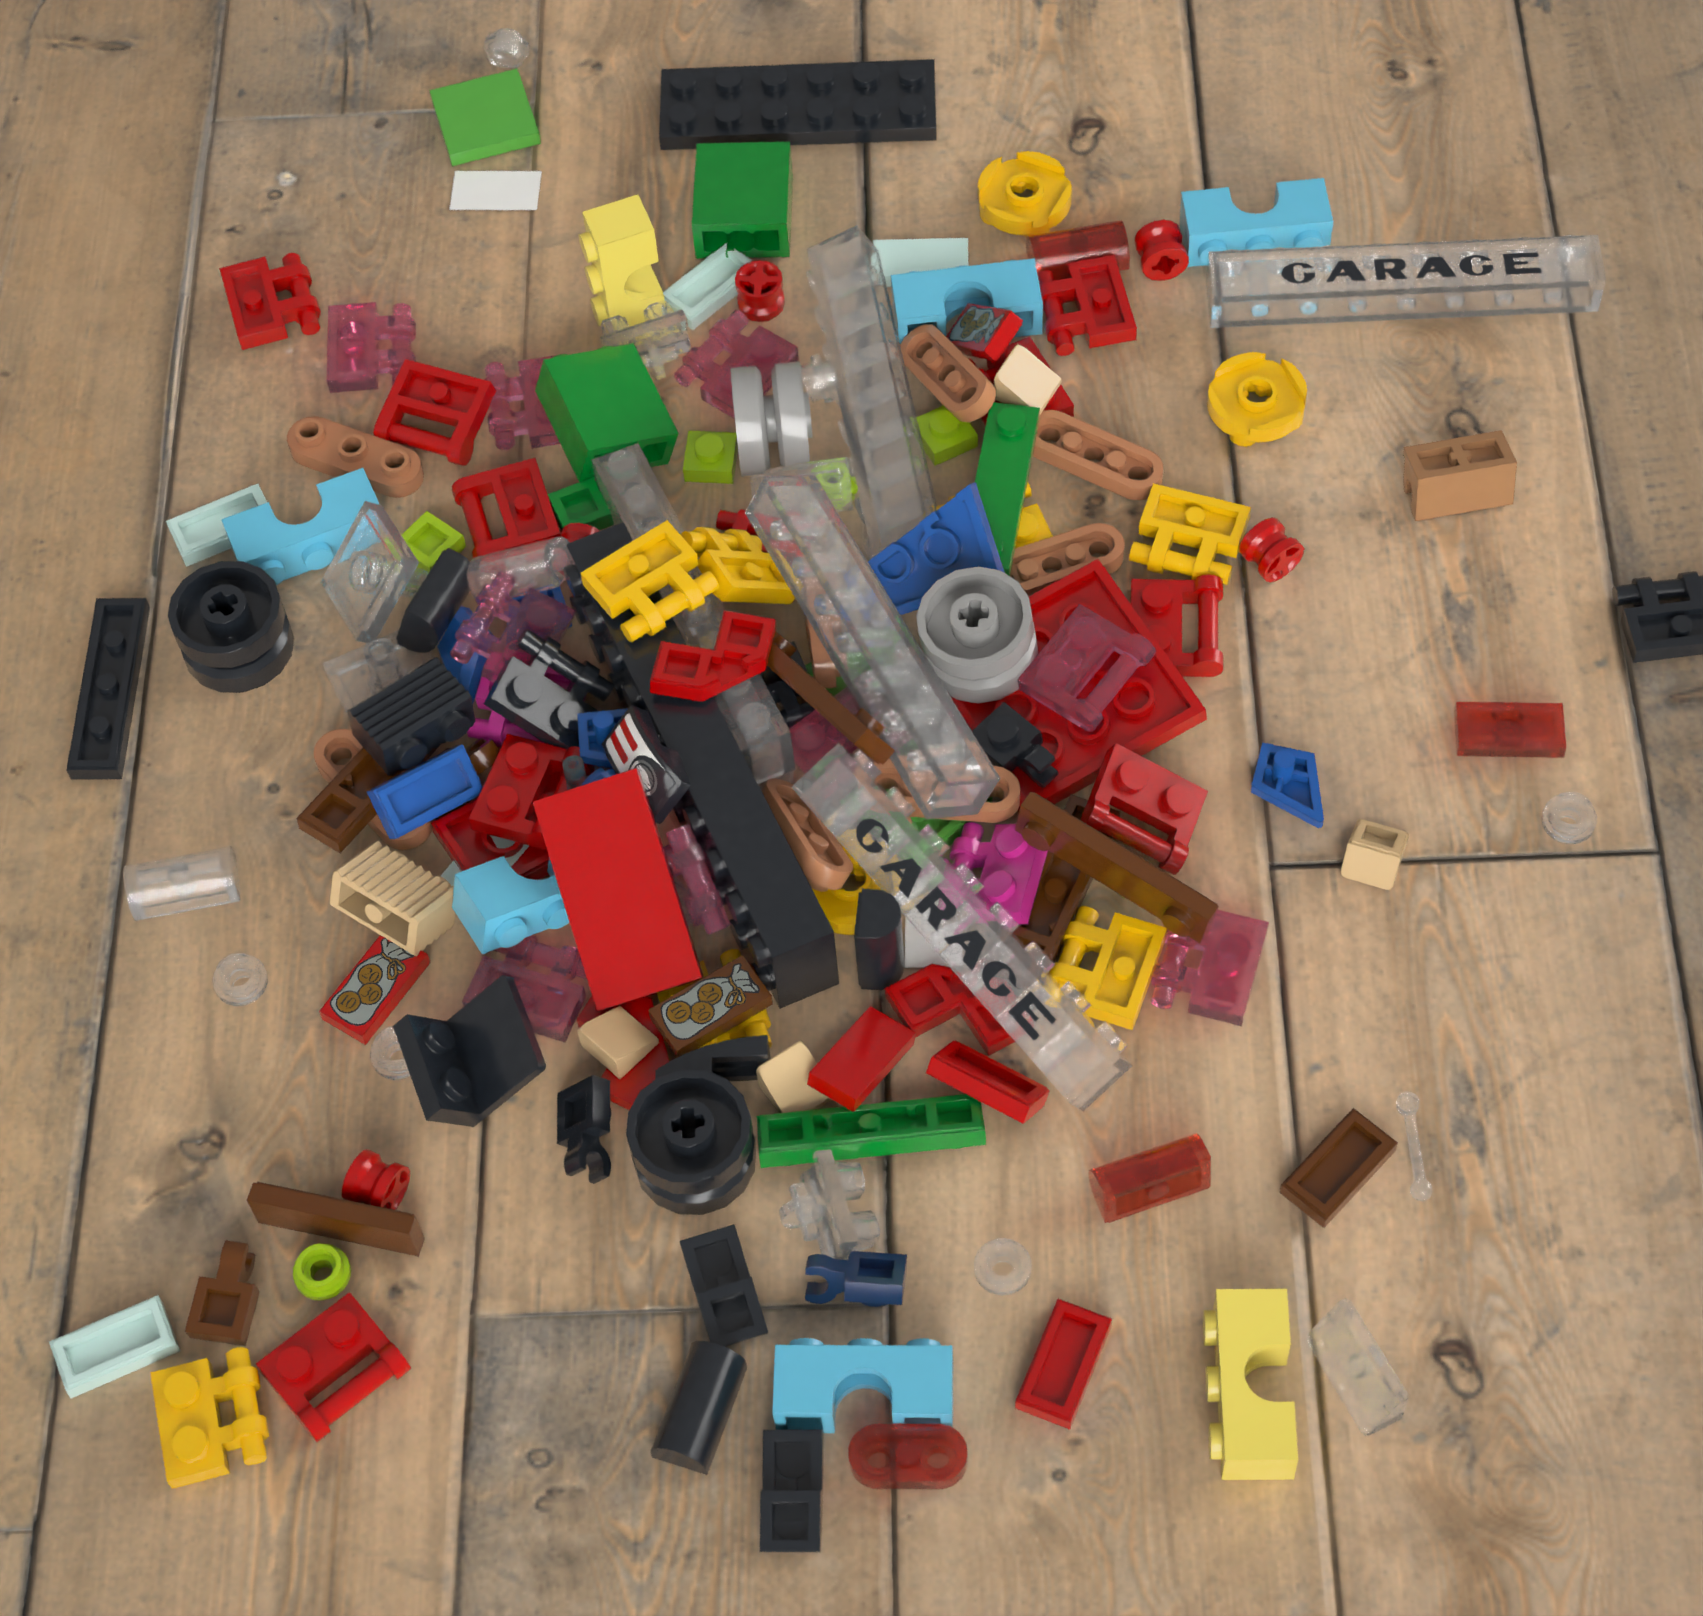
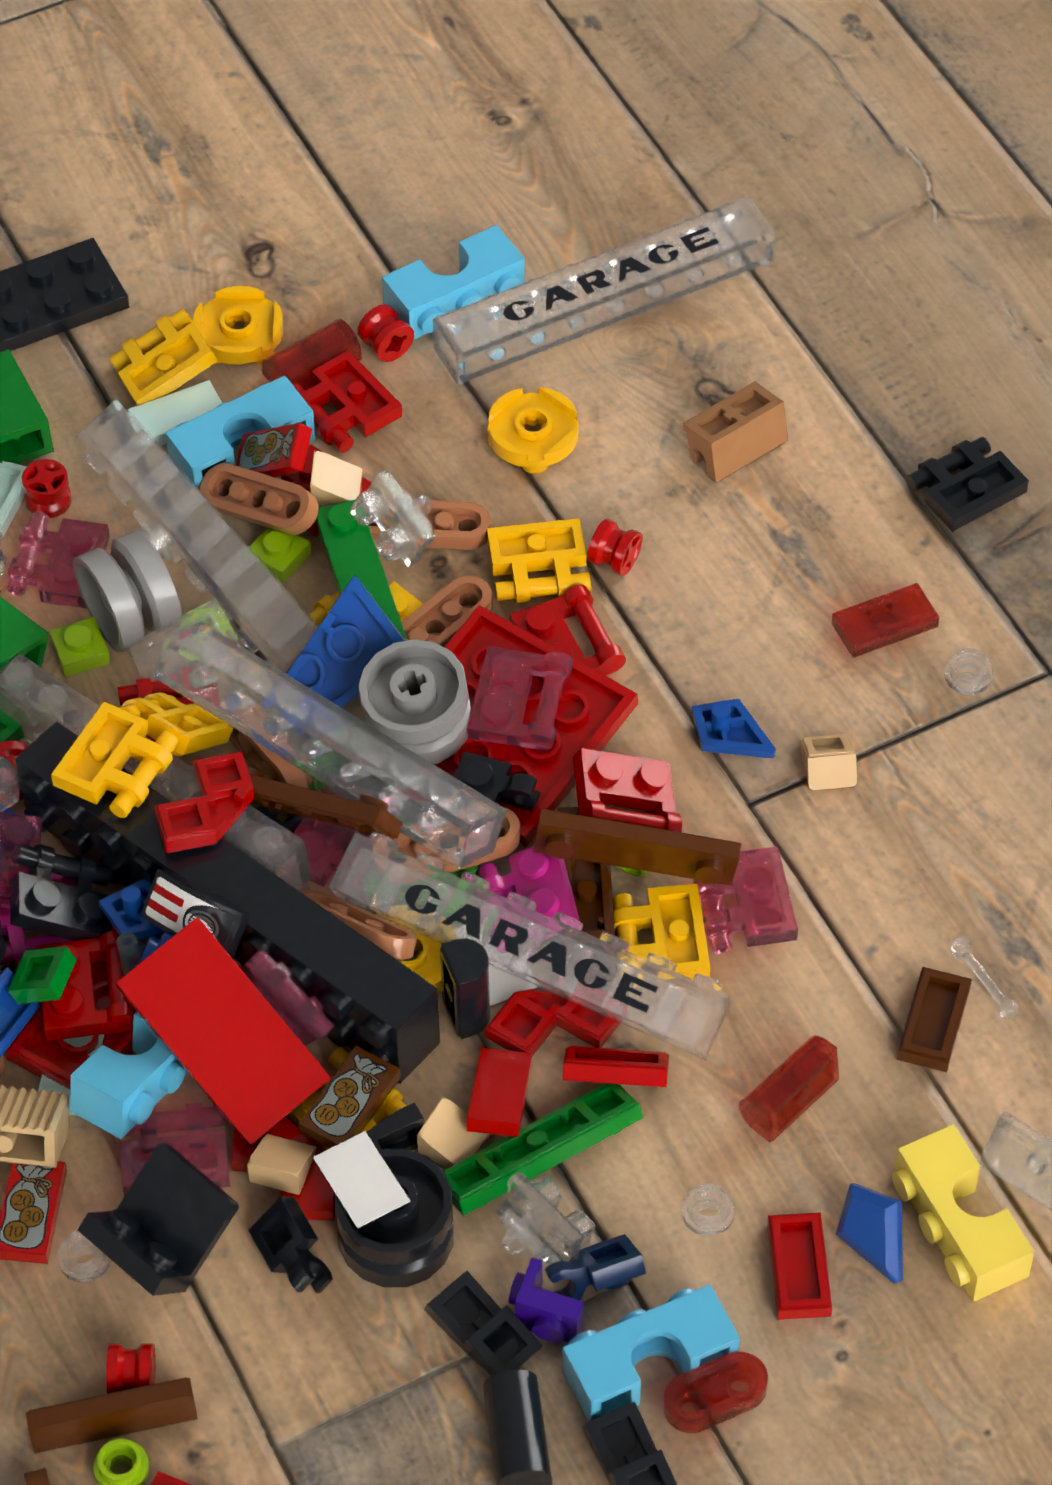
camera: 30 degrees left, 5 degrees down
none -> green plate [8,946,77,1004]
none -> yellow plate [109,307,218,405]
none -> white sticker [313,1131,411,1228]
none -> clear hips [350,470,436,566]
none -> dark purple bracket [508,1257,584,1343]
none -> blue piece [836,1183,903,1283]

